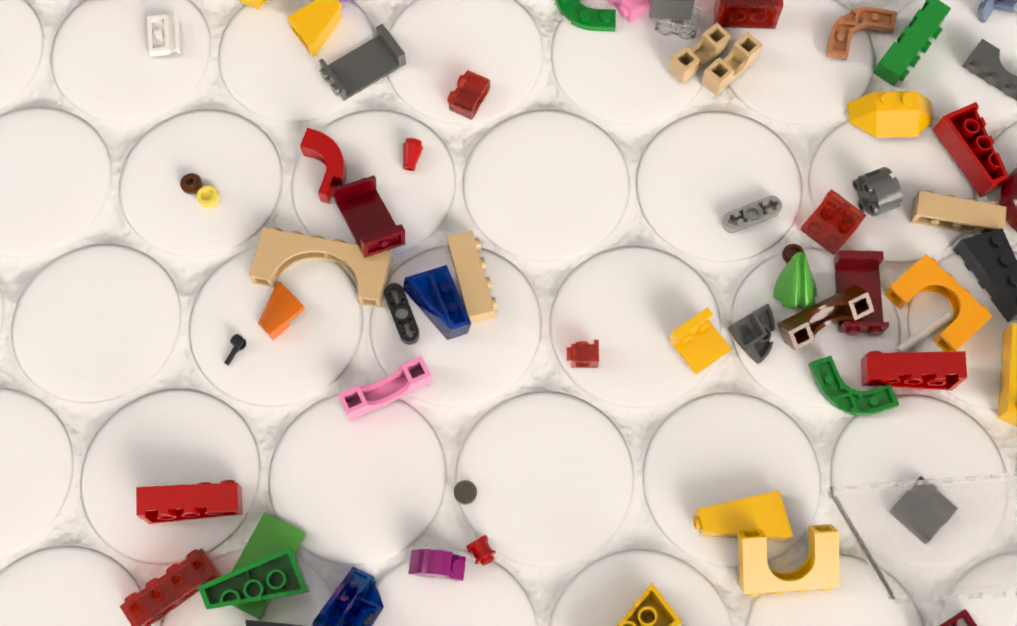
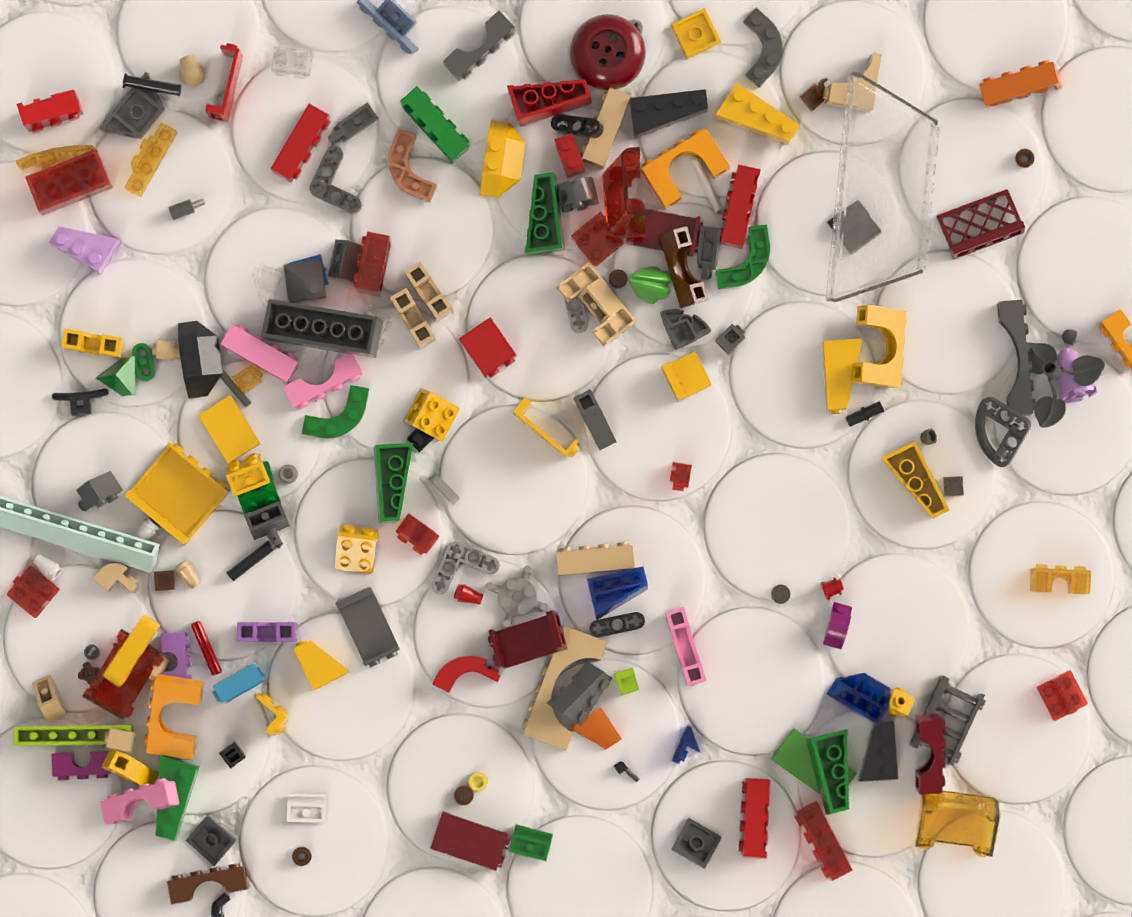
camera: 80 degrees left, 15 degrees up
none -> reddish brown plate [292,847,312,866]
none -> yellow bracket [335,524,379,574]
none -> green wedge [373,443,413,523]
none -> yellow bracket [403,388,460,442]
none -> black slope [407,428,435,453]
none -> light grey beam [428,473,460,505]
none -> dark red panel [430,811,511,871]
none -> light grey beam [432,541,500,594]
none -> red brick [459,317,517,378]
none -> light grey plate [486,565,548,628]
none -> green plate [509,824,553,861]
none -> yellow panel [513,397,579,459]
none -> green wedge [525,172,565,256]
none -> dark grey wedge [547,662,612,726]
none -> black beam [551,114,604,138]
none -> red brick [554,133,585,179]
none -> tan bracket [556,263,637,347]
none -> dark grey slope [573,389,617,450]
none -> clear red windscreen [602,147,645,238]
none -> lime panel [614,668,639,696]
none -> clear blue slope [671,725,701,764]
none -> dark grey slope [671,818,722,869]
none -> dark grey hinge [697,225,721,280]
none -> dark grey brick [715,324,745,355]
none -> black axle [846,401,884,426]

